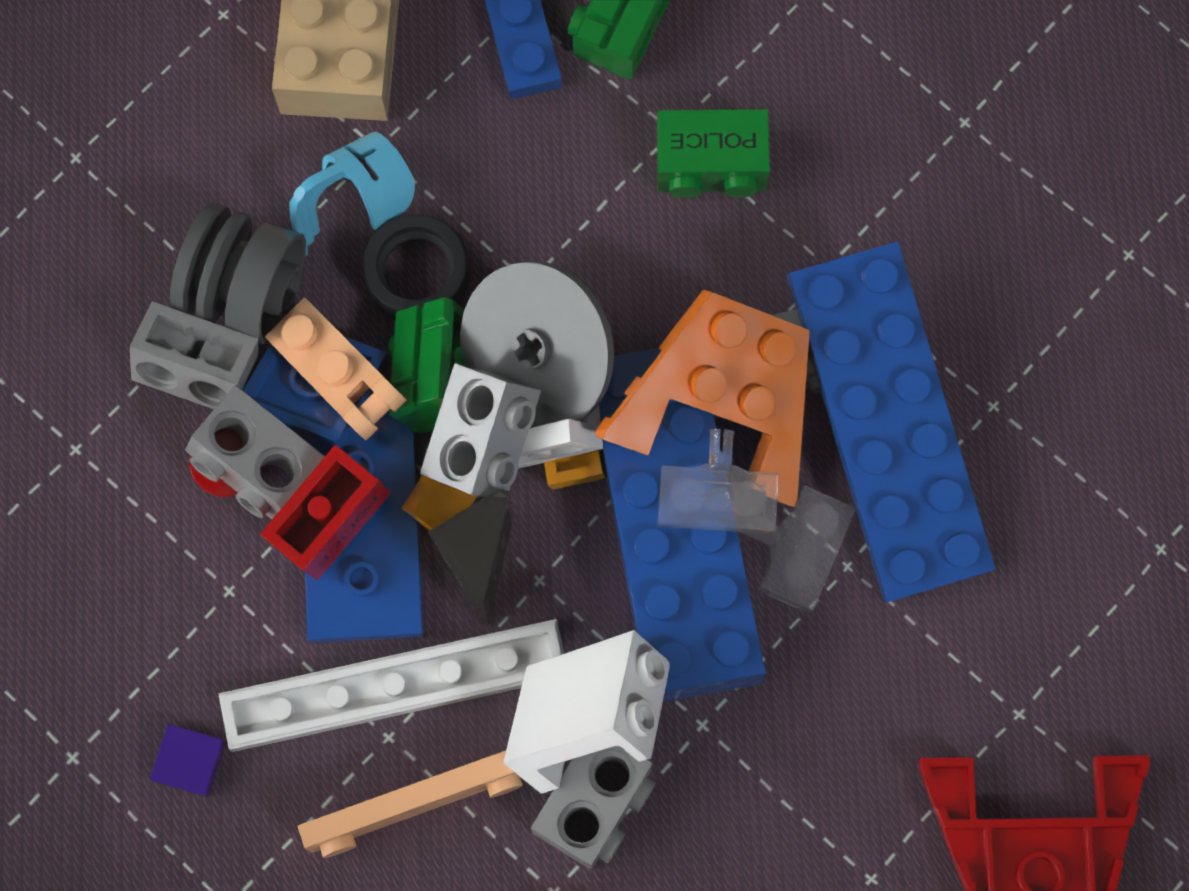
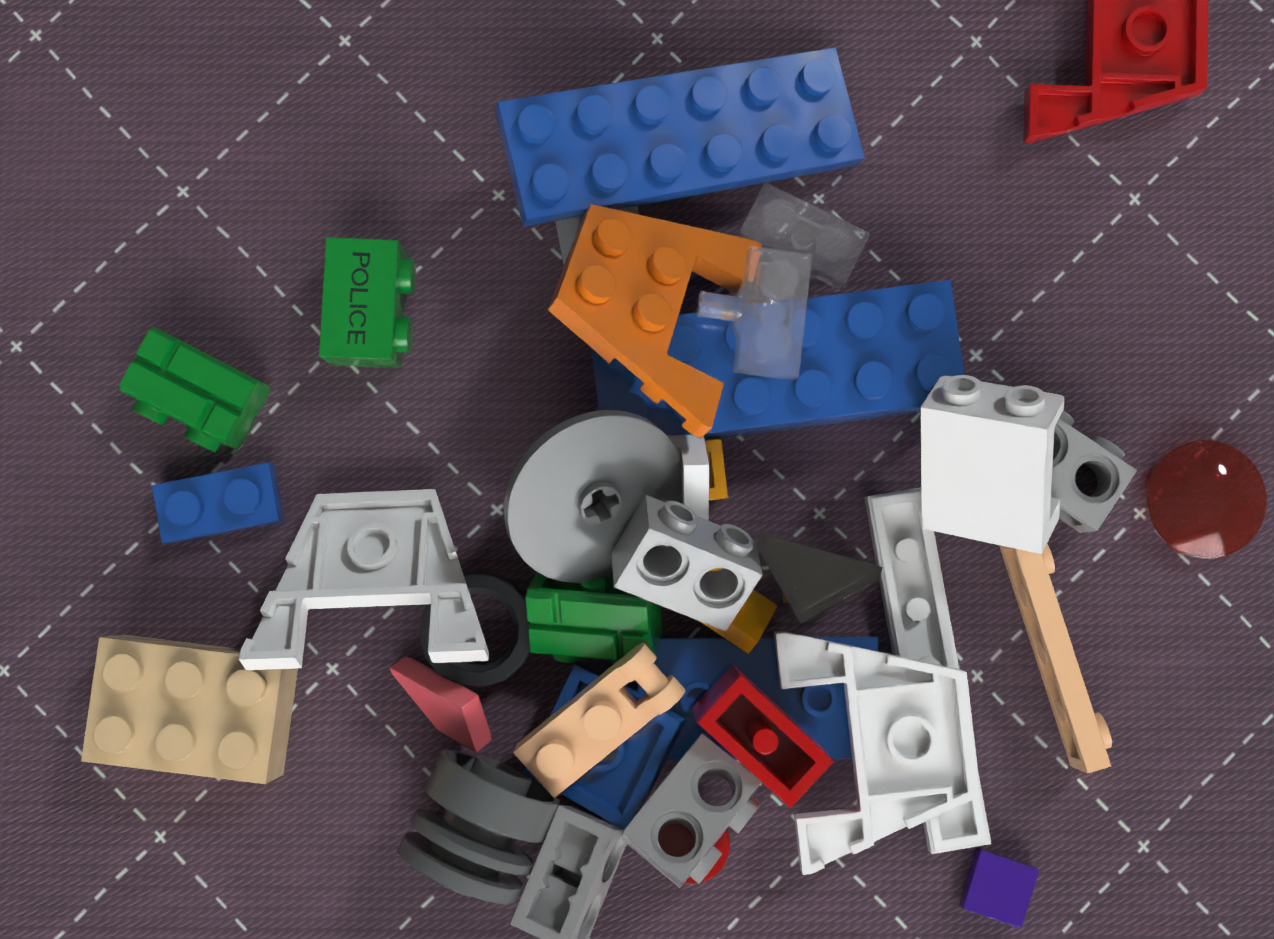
camera: 85 degrees left, 10 degrees up
medium azure helmet [289,132,415,257] -> none
none -> white wing [239,489,489,670]
none -> coral tile [390,656,492,753]
none -> white wing [774,631,981,875]

